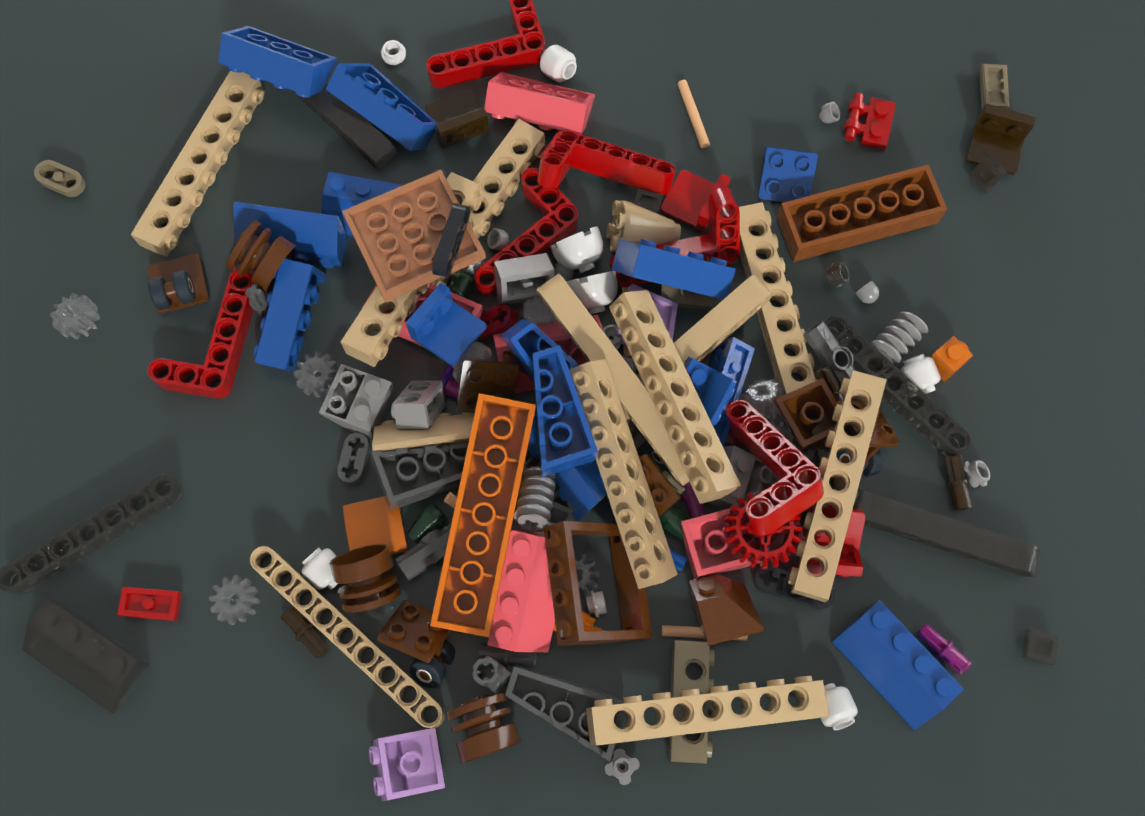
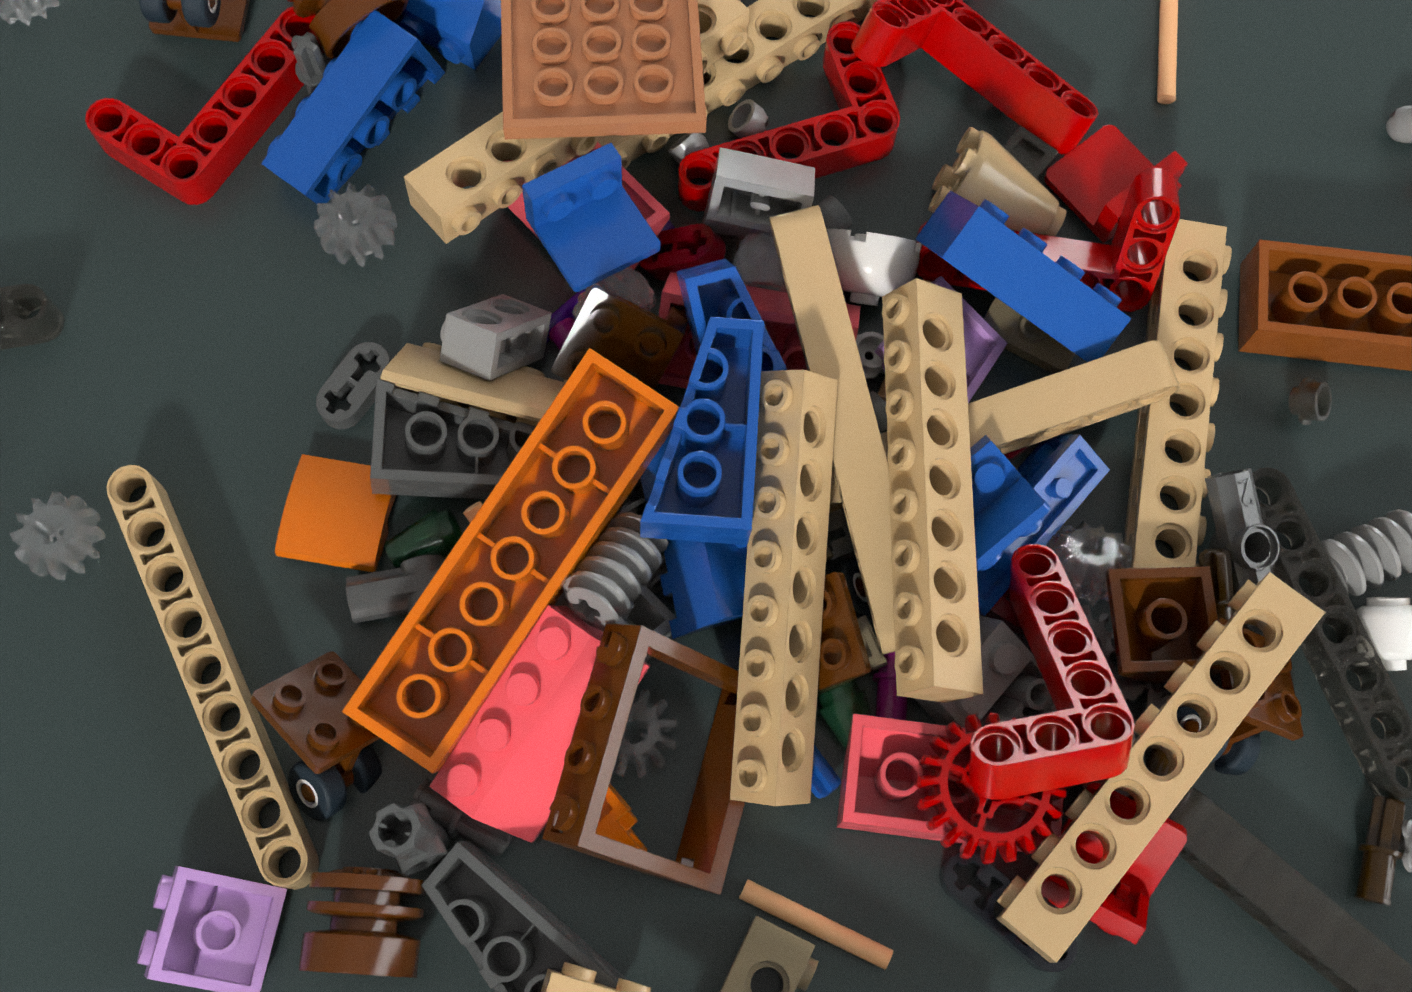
camera: 20 degrees right, 0 degrees up
dark brown axle [281,606,329,658] -> none
white head [302,548,338,590] -> none
light grey slope [319,364,396,439] -> none
reddish brown wheel [329,544,401,613] -> none
black beam [432,203,470,278] -> none
clear green cone [449,271,476,299] -> none
white cylinder [550,226,603,273] -> none
white plate [586,590,607,618] -> none
reddish brown slope [689,573,764,646] -> none
blue bracket [758,146,818,202] -> none
light grey hinge [855,281,879,304] -> none

